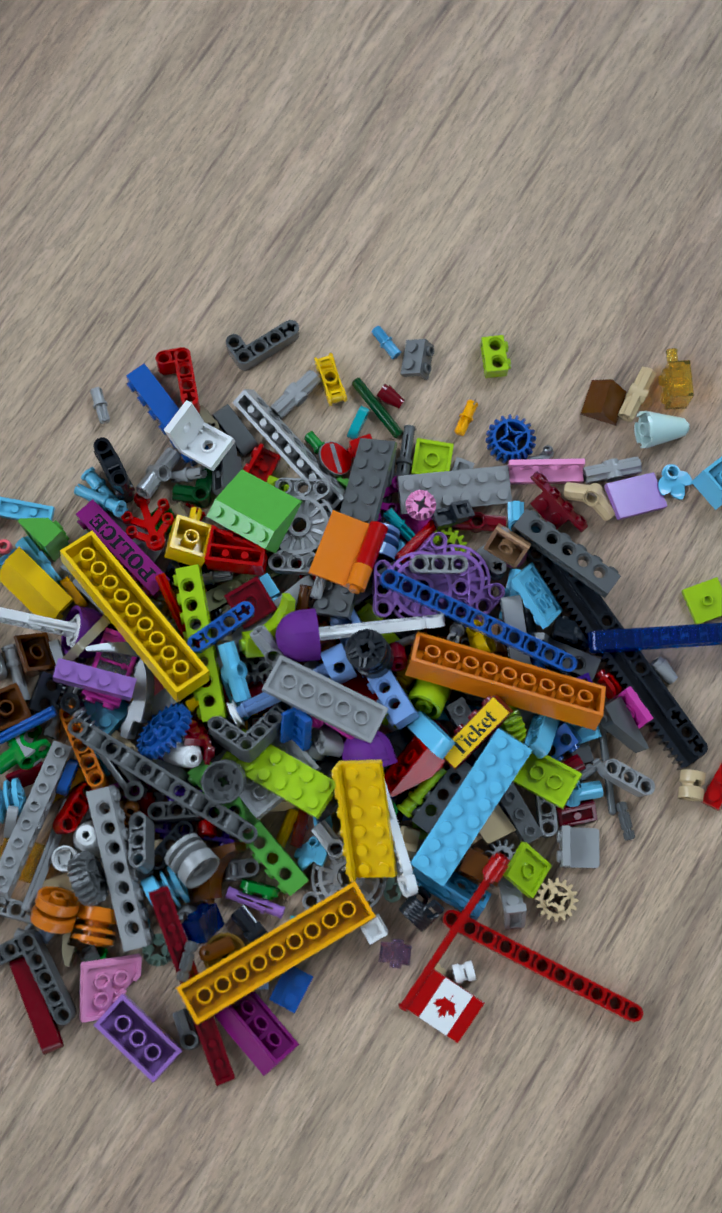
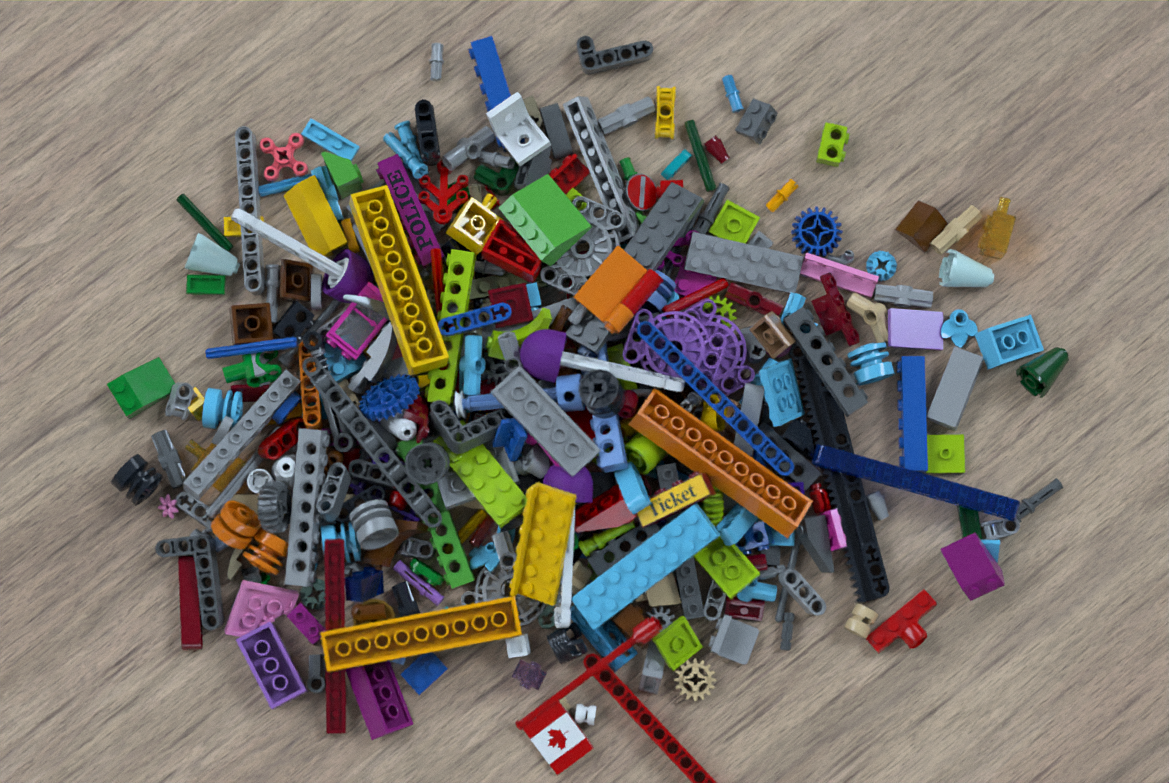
camera: 20 degrees right, 5 degrees up
medium lavender brick [53,658,137,701] -> none
dark tan beam [54,615,111,668] -> none
red beam [155,347,200,413] -> none
dark grey axle [176,941,198,982] -> none
teal axle [383,508,415,542] -> none
bright pink gear [406,489,436,520] -> none
light grey beam [409,555,468,574] -> none
black slope [431,500,475,530] -> none
dark grey tile [527,631,552,645] -> none
none -> magenta brick [287,603,325,646]
none -> medium azure wheel [847,342,895,386]
none -> medium azure gear [866,250,897,281]
none -> blue brick [896,356,928,473]
none -> light grey brick [926,347,984,431]

